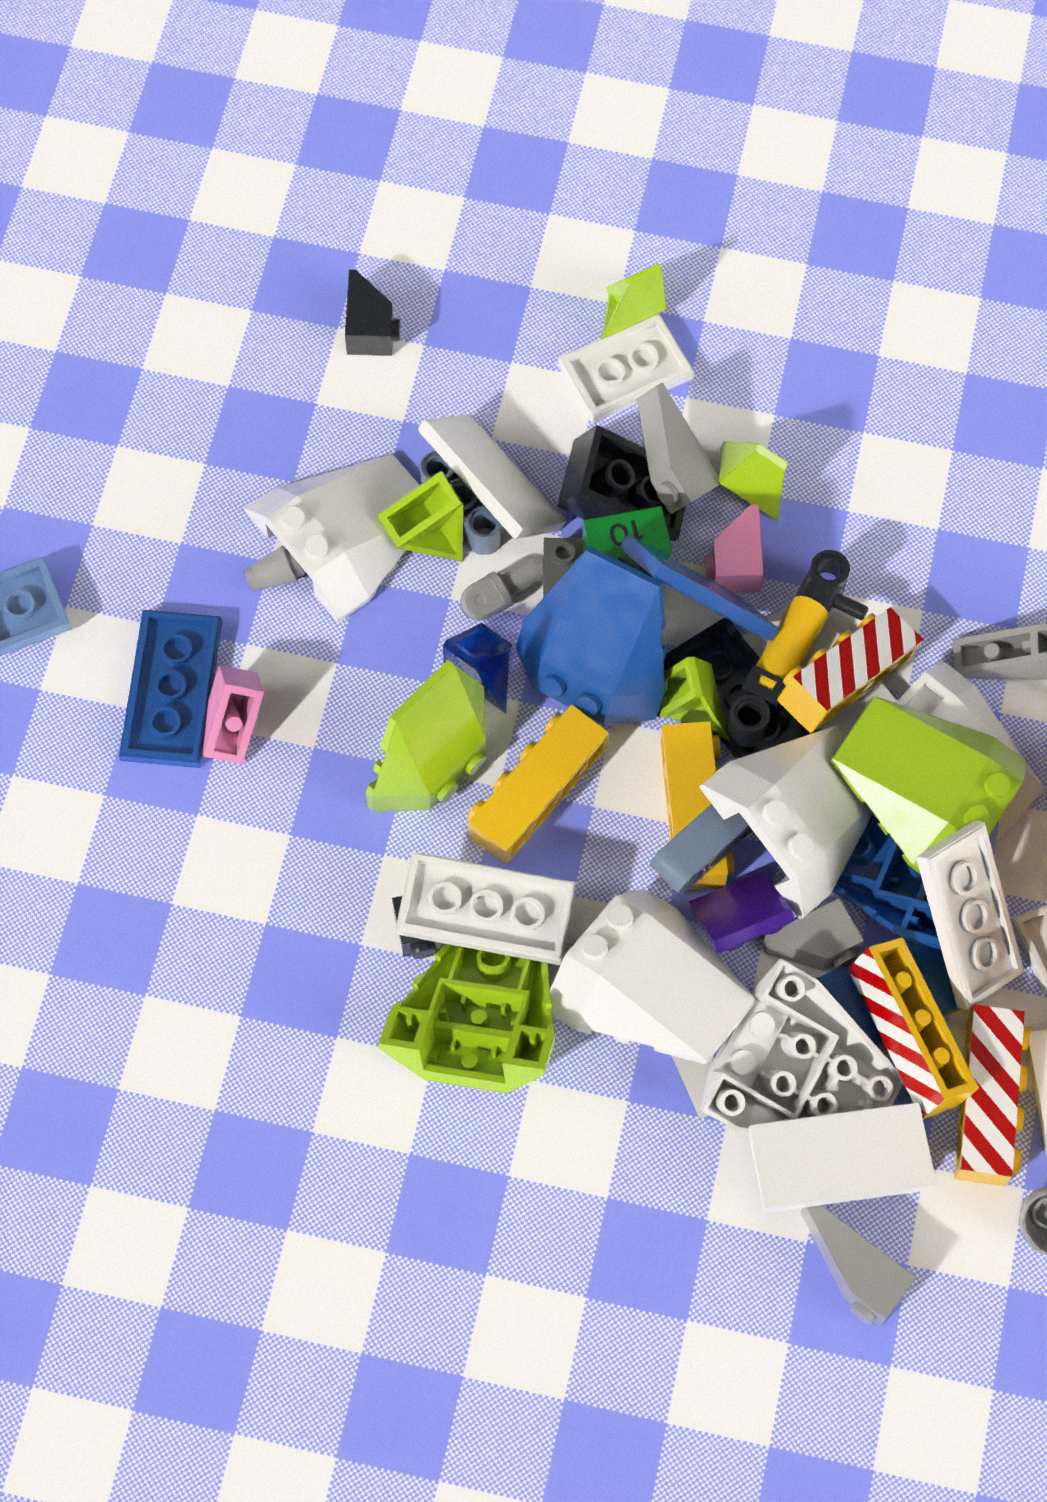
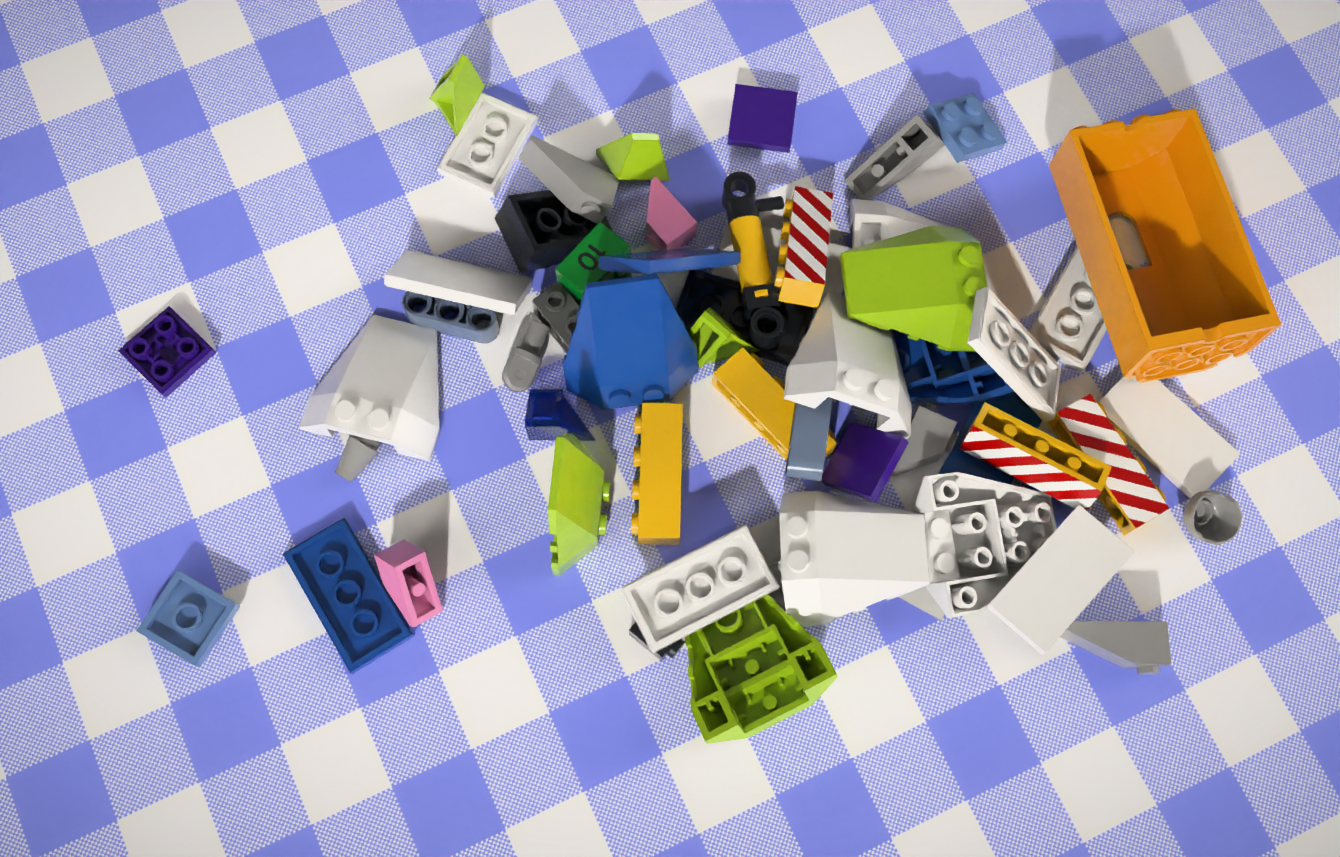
camera: 40 degrees left, 5 degrees up
black slope [345,269,401,356] -> none
lime slope [377,471,464,562] -> none
none -> dark purple tile [118,306,216,398]
none -> dark purple tile [727,84,798,153]

